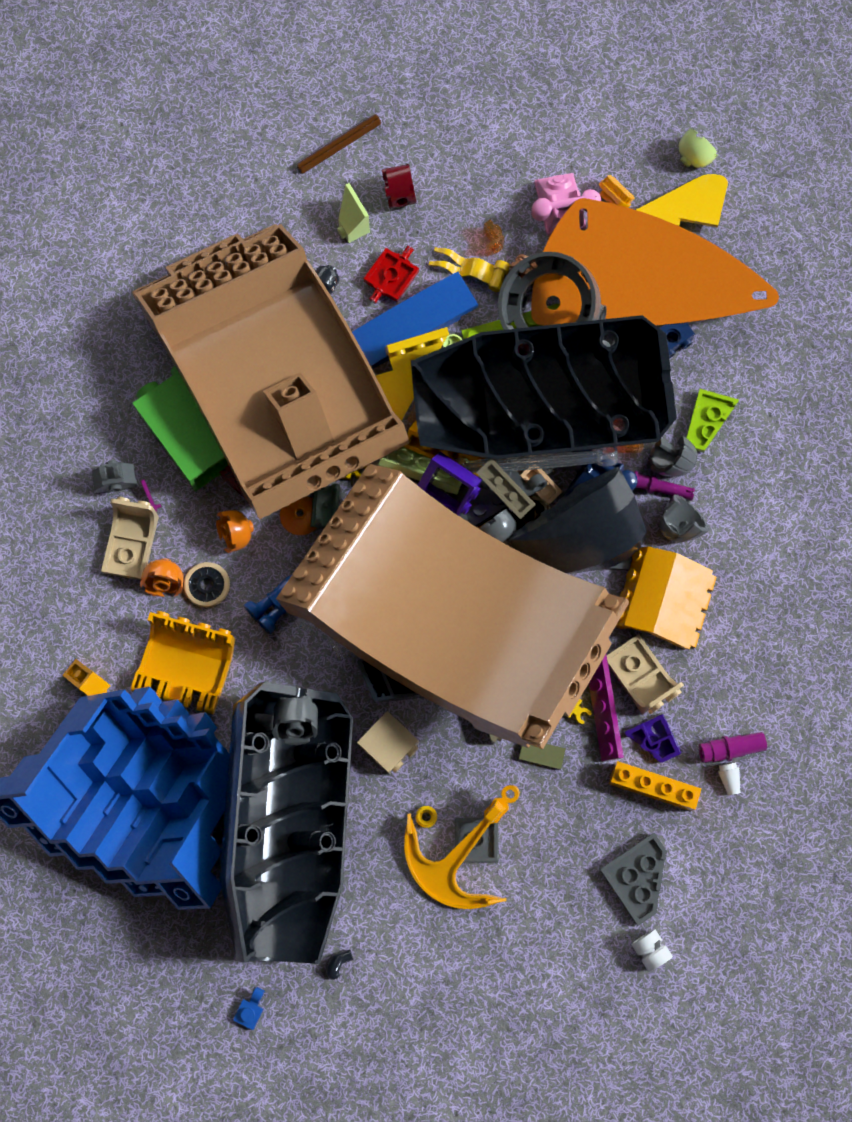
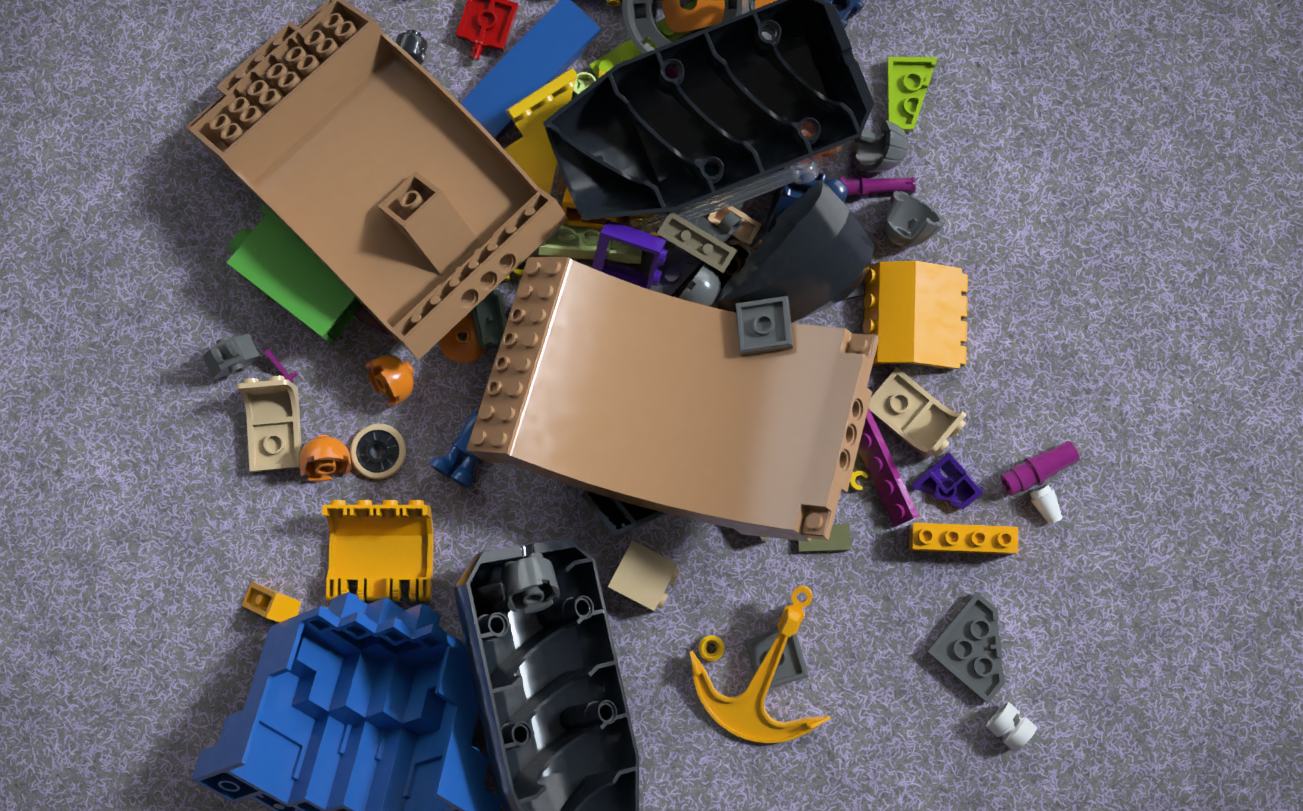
camera: 10 degrees left, 5 degrees up
none -> dark grey tile [736,296,794,356]

